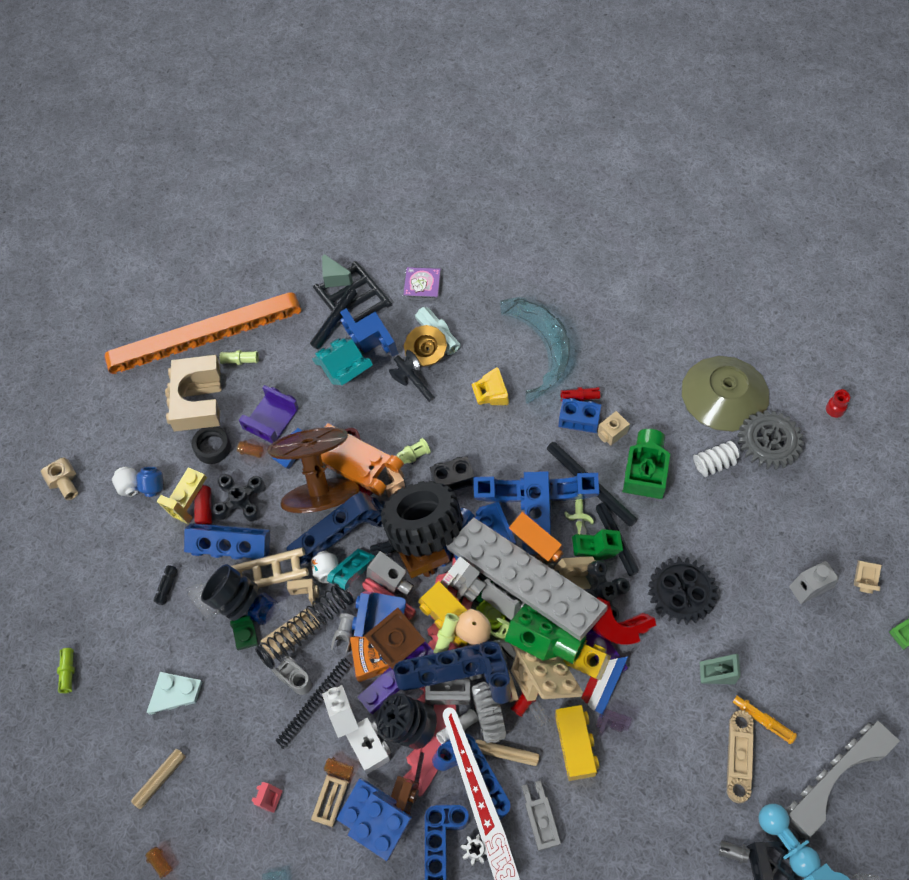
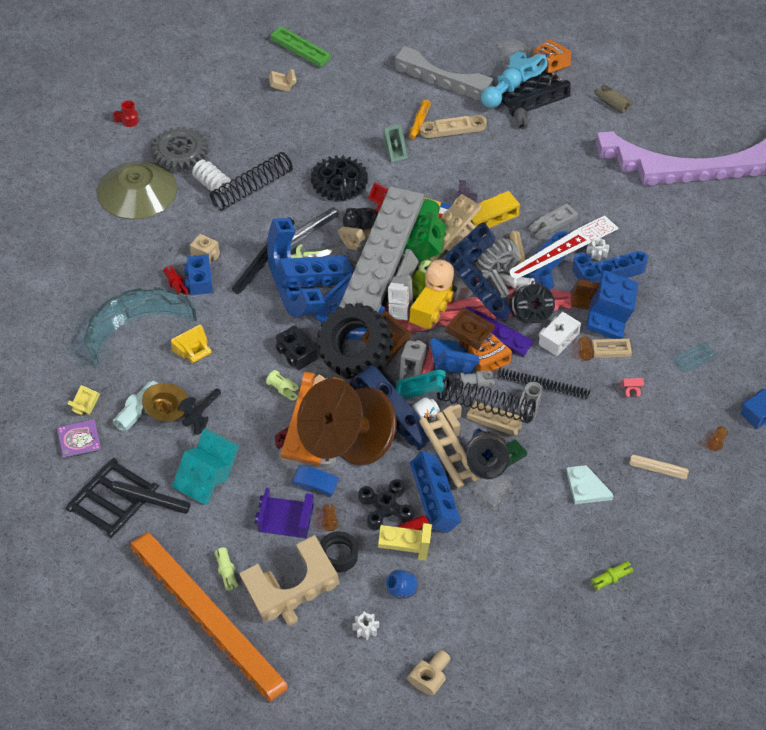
camera: 115 degrees left, 10 degrees down
white head [112,467,138,497] -> none
black axle [154,565,178,605] -> none
sand green slope [322,254,353,288] -> none
white brick [322,685,359,738] -> none
blue bracket [340,308,399,357] -> none
yellowish green pin [433,613,459,653] -> none
orange window [509,512,563,564] -> none
green brick [572,529,623,560] -> none
green brick [622,429,670,499] -> none
light grey torso [789,561,838,604] -> none
none -> light yellow bracket [67,385,100,415]
none -> black piece [210,152,293,211]
none -> white gear [352,612,379,640]

